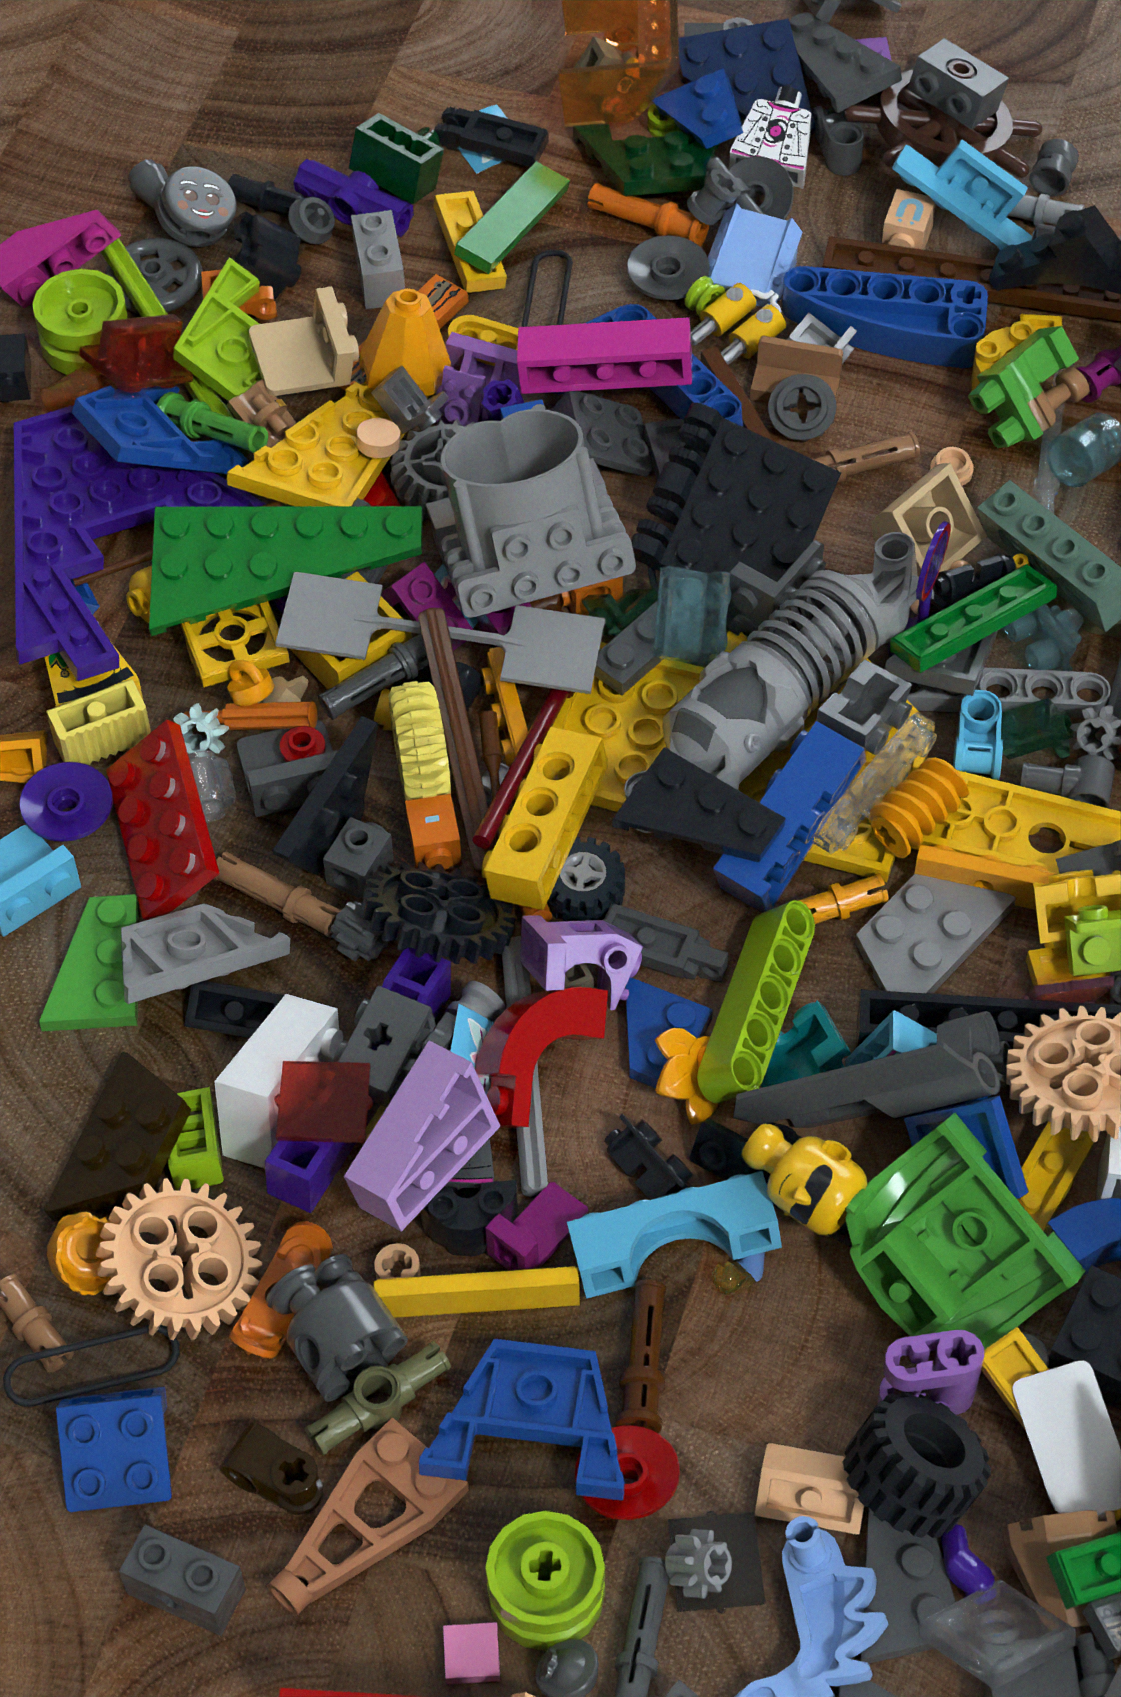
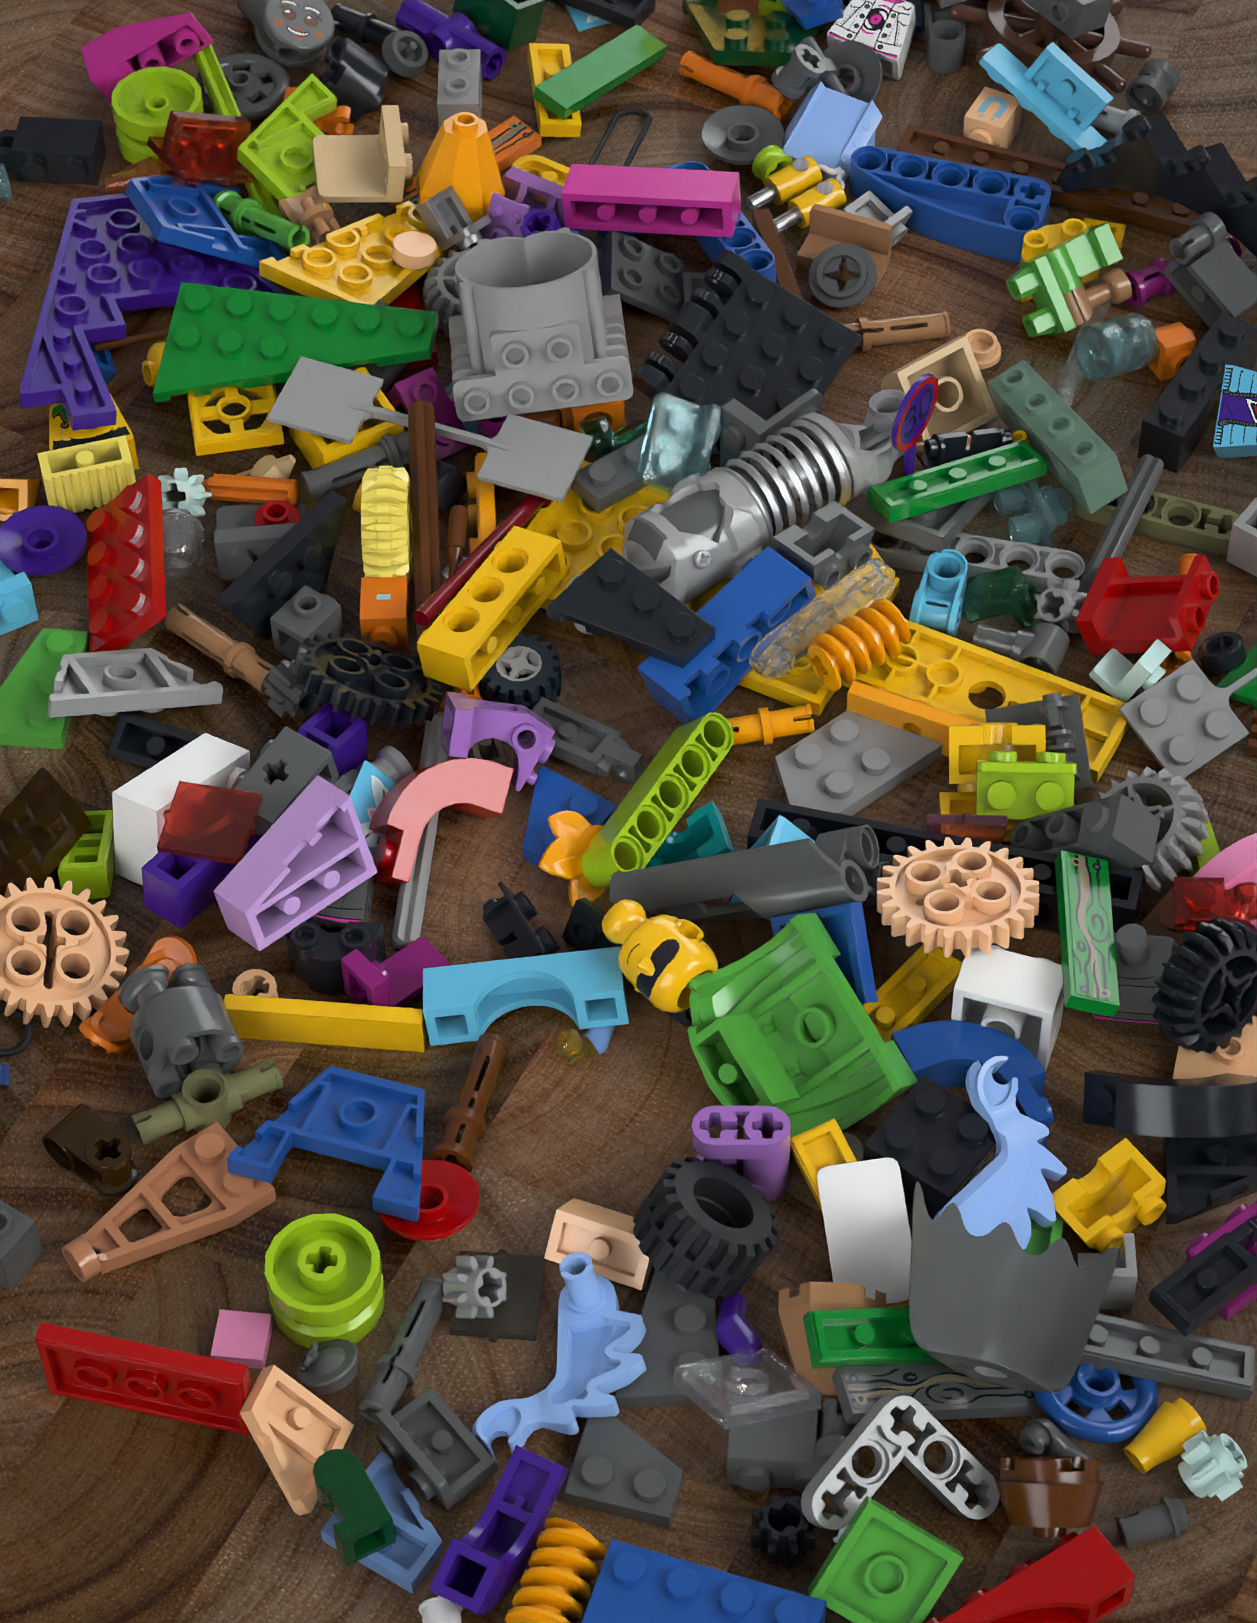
camera: 10 degrees right, 5 degrees down
light orange tile [227,660,275,706] -> none

